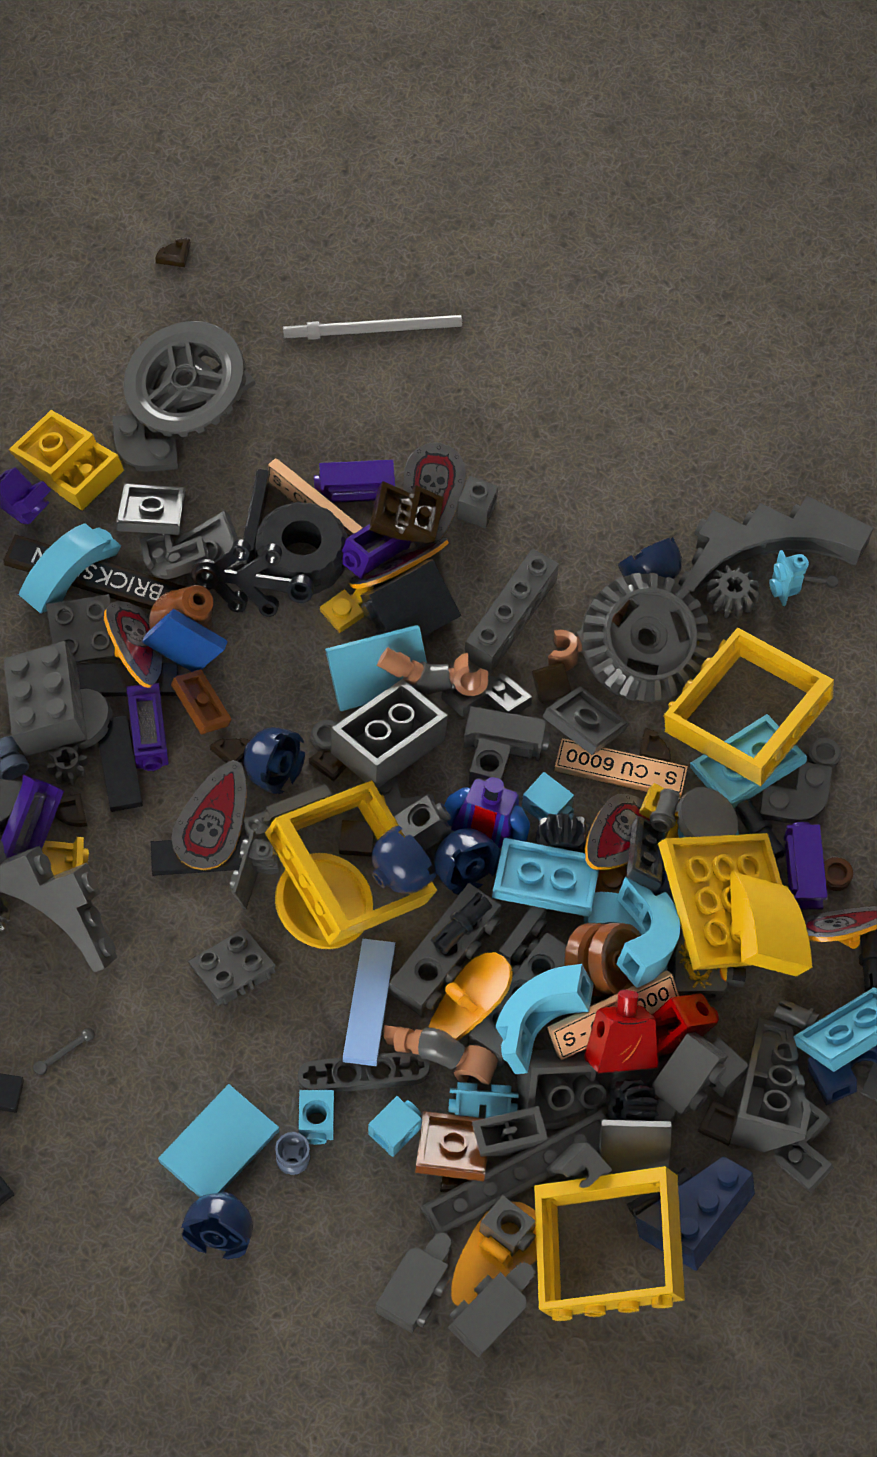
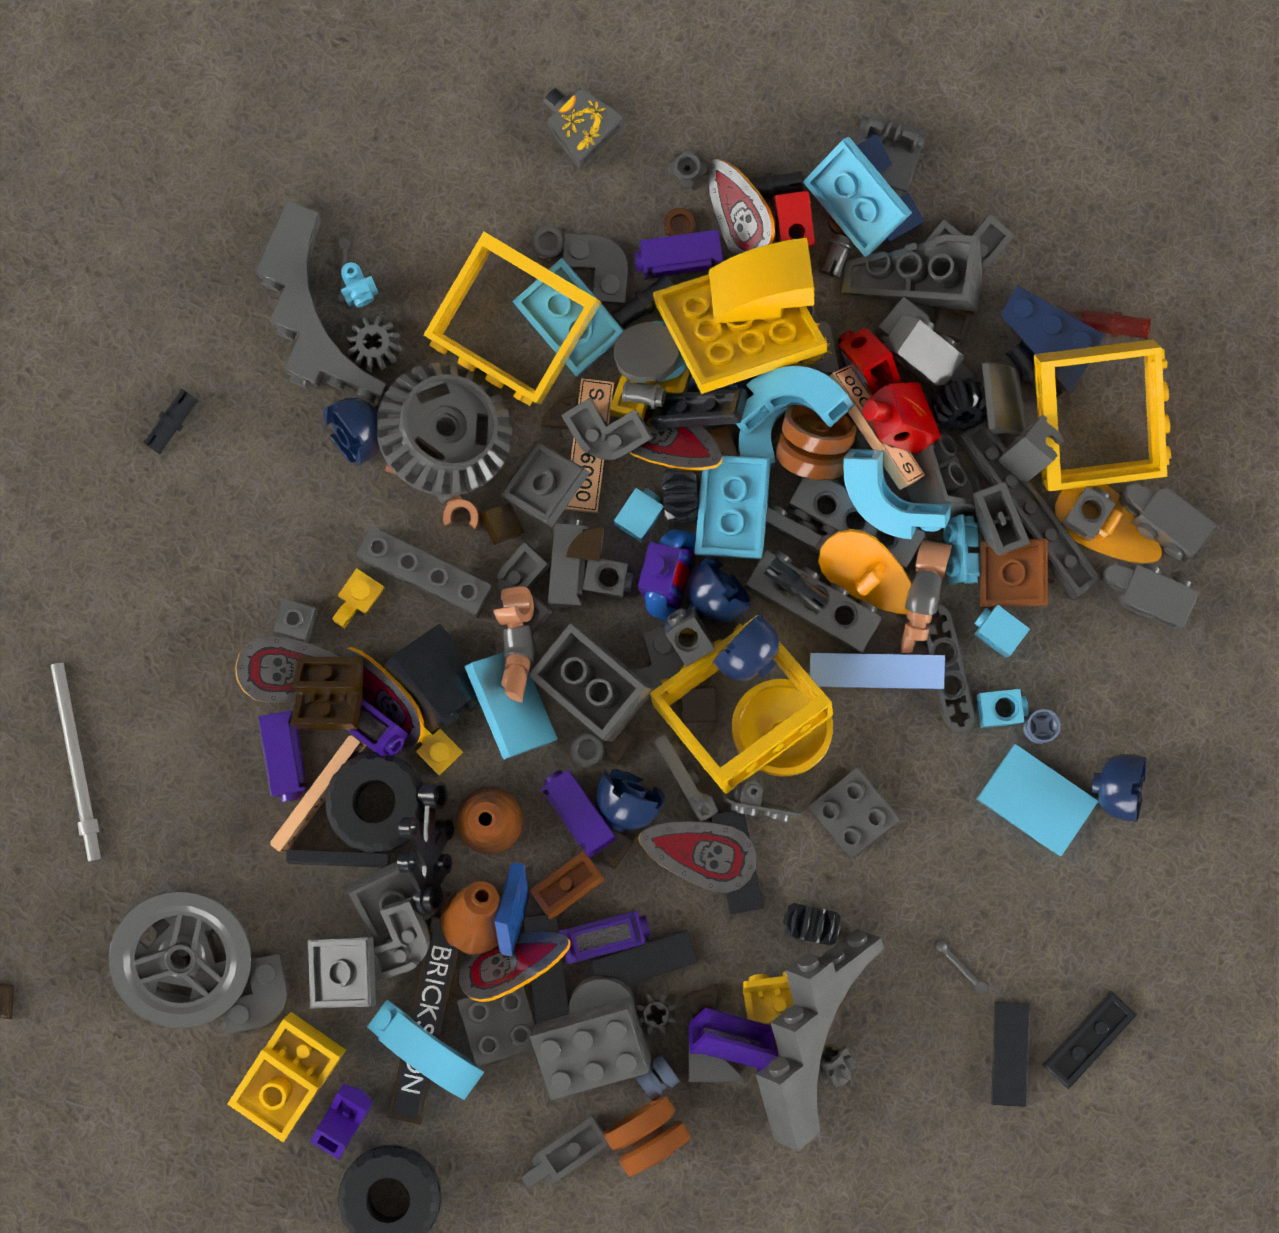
camera: 95 degrees left, 20 degrees up
none -> black pin [143,388,199,455]
none -> yellow plate [332,568,385,629]
none -> dark orange cone [456,787,523,854]
none -> dark purple window [540,770,617,858]
none -> dark grey plate [561,398,653,460]
none -> dark brown tile [566,527,604,562]
none -> red torso [771,191,815,248]
none -> black gear [783,903,841,945]
none -> clear red pin [1082,309,1151,340]

